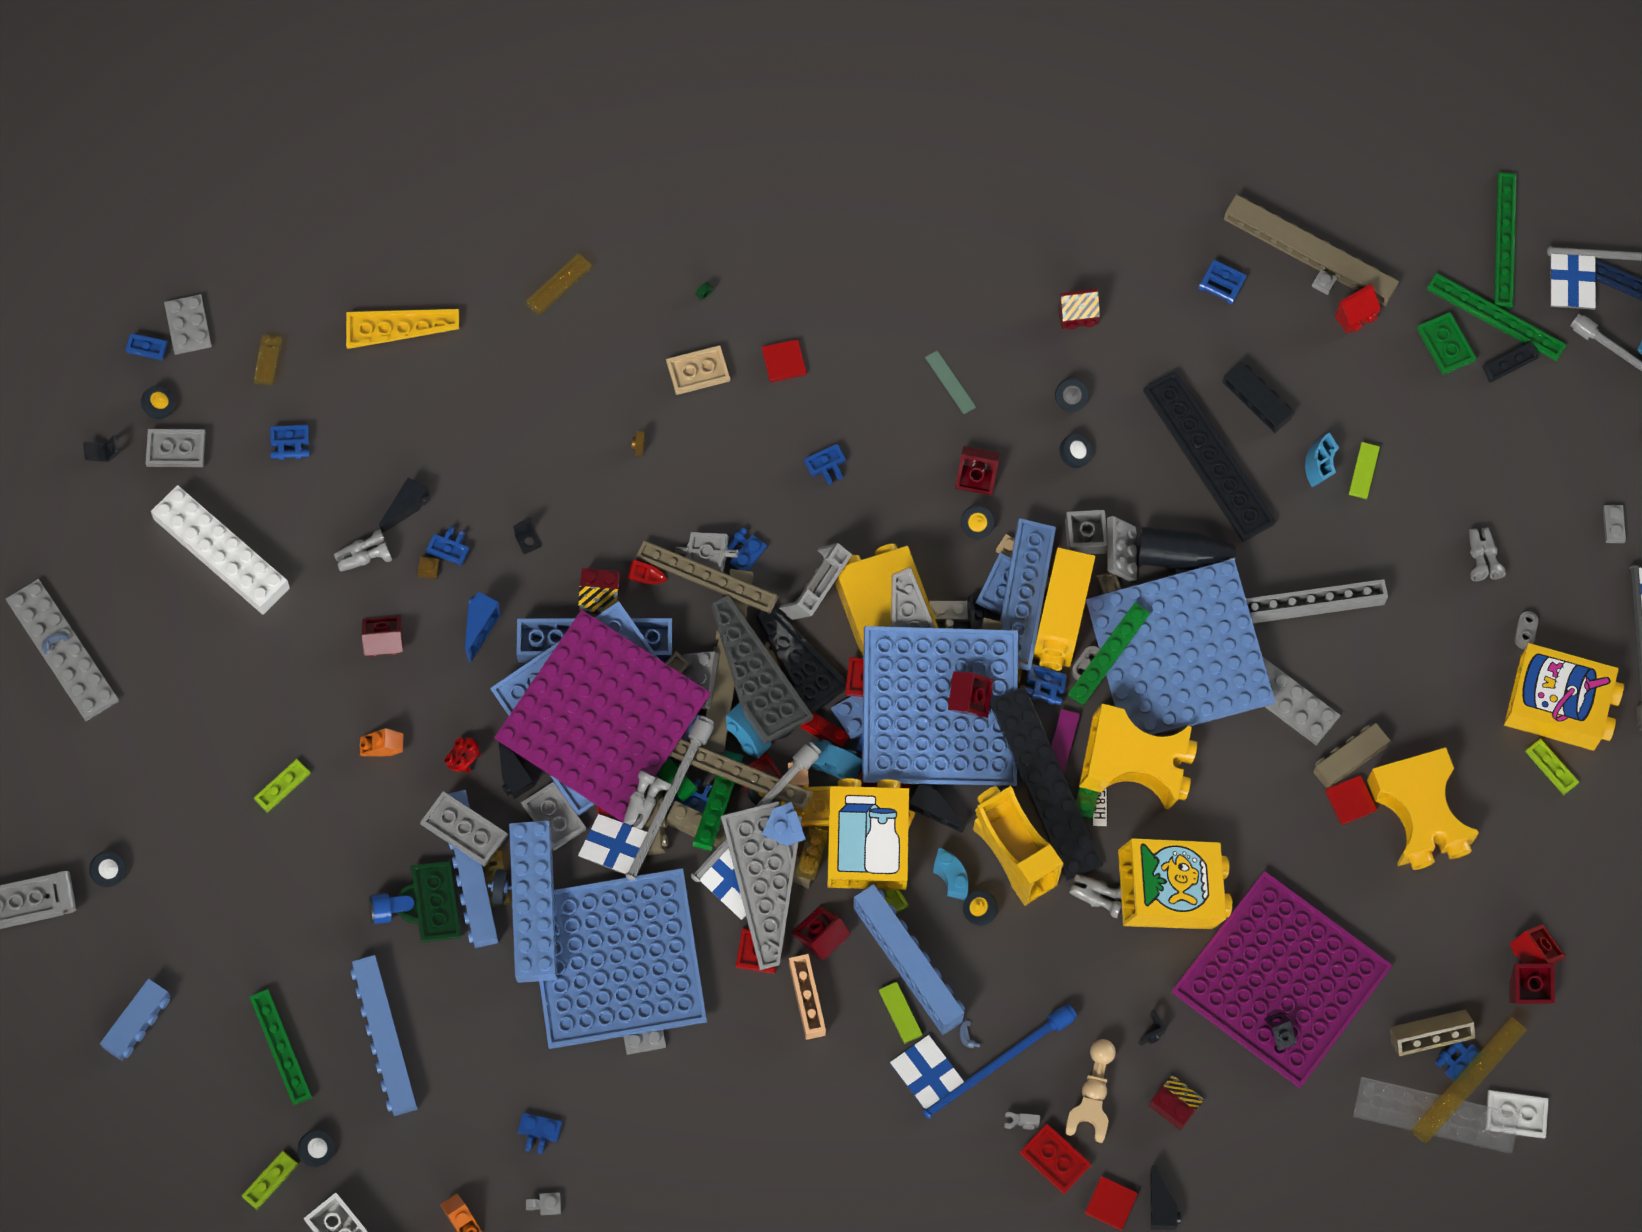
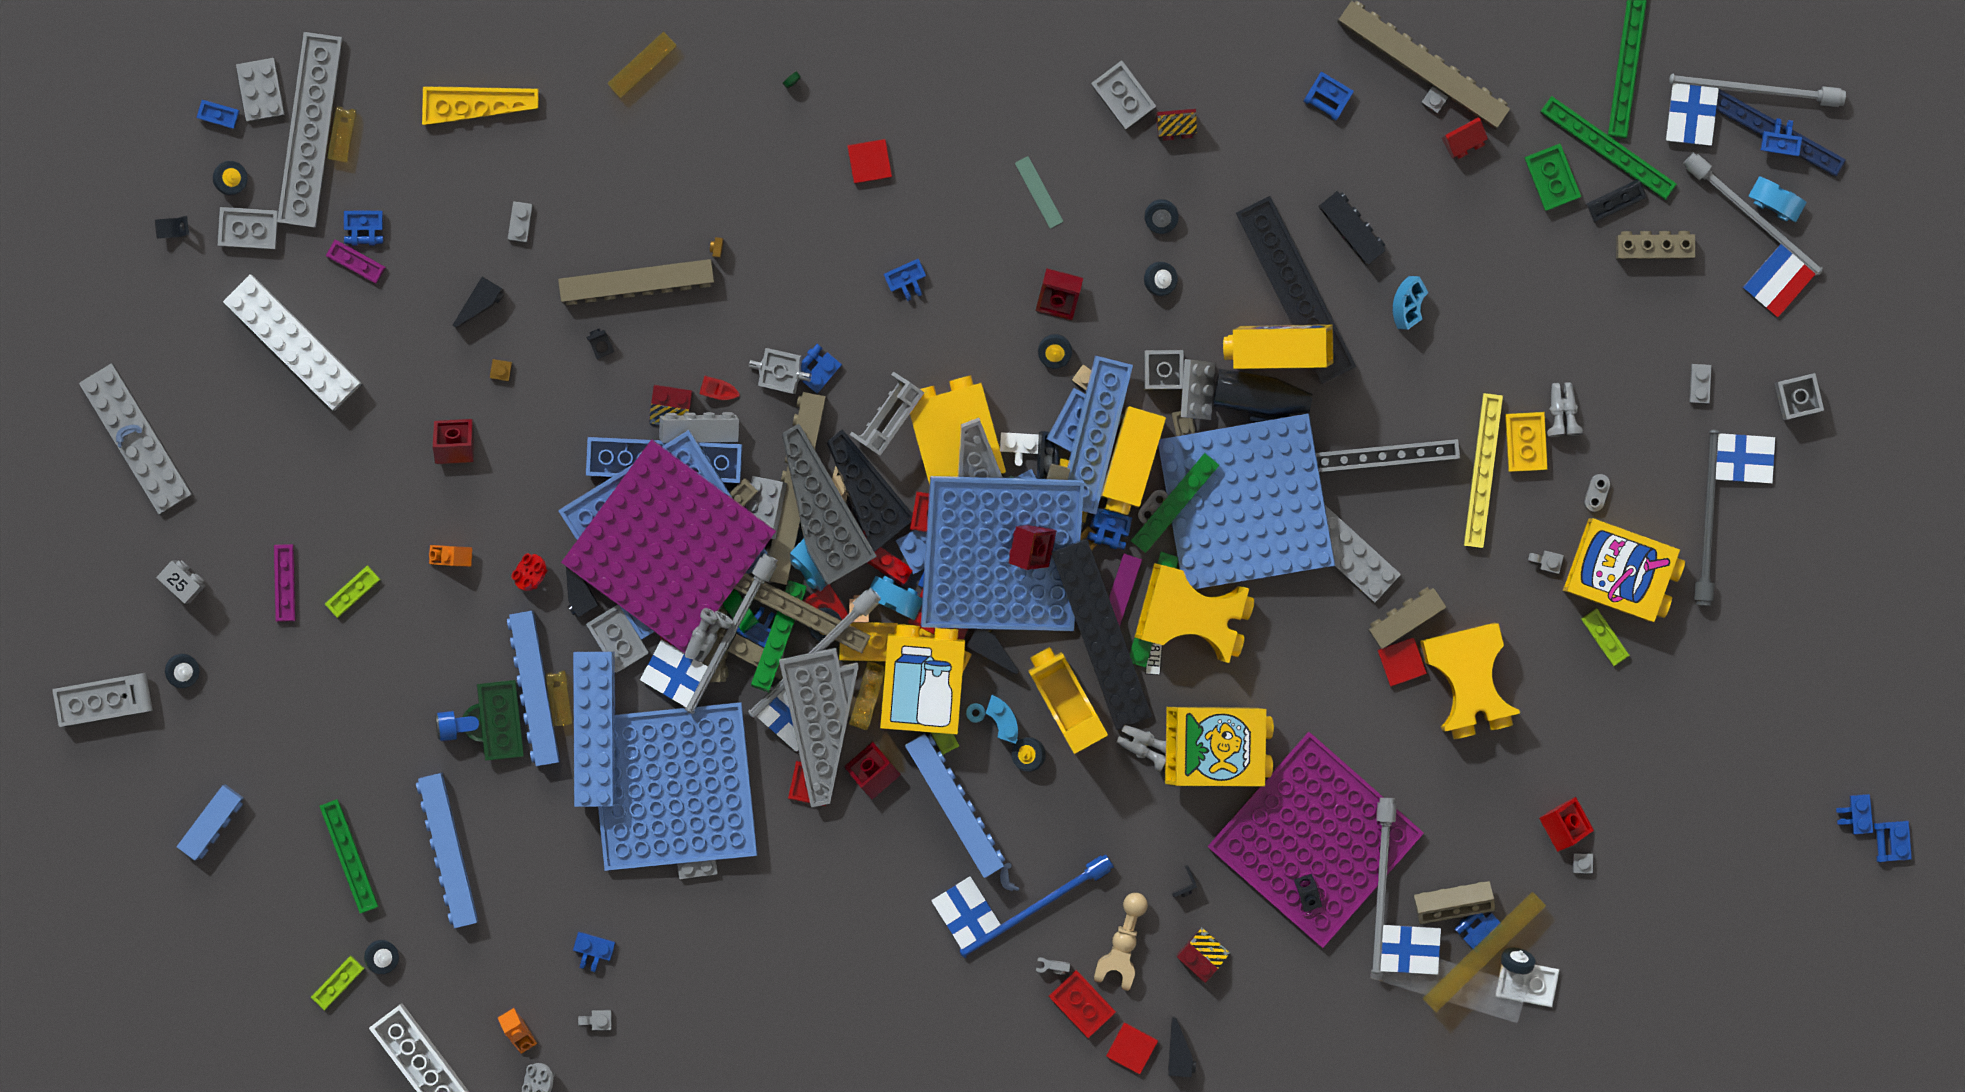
camera: 10 degrees right, 20 degrees up
light grey piece [334,529,392,572] -> none
light grey plate [420,791,508,867] -> none
blue hinge [426,526,469,566] -> none
blue slope [465,591,501,662] -> none
black wheel [488,869,512,905] -> none
dark tan tile [636,540,778,614] -> none
tan plate [666,345,730,395] -> none
medium blue plate [761,802,805,846] -> none
light nougat brick [789,954,826,1040] -> none
lime tile [879,982,922,1044] -> none
lime tile [1348,442,1380,499] -> none
dark red slope [1509,963,1555,1004] -> none
none -> light grey brick [156,560,206,604]
none -> magenta tile [274,544,296,622]
none -> light grey plate [277,32,343,228]
none -> magenta tile [326,239,386,284]
none -> light grey plate [508,201,533,242]
none -> dark tan brick [558,259,715,306]
none -> light grey brick [659,412,739,443]
none -> medium azure plate [966,703,985,723]
none -> light grey plate [1091,60,1156,130]
none -> yellow brick [1223,325,1333,369]
none -> flag [1371,797,1441,974]
none -> light yellow plate [1464,393,1503,548]
none -> black wheel [1500,947,1536,975]
none -> yellow plate [1505,412,1547,472]
none -> light grey plate [1528,551,1564,574]
none -> light grey plate [1573,853,1593,873]
none -> dark tan brick [1616,231,1695,259]

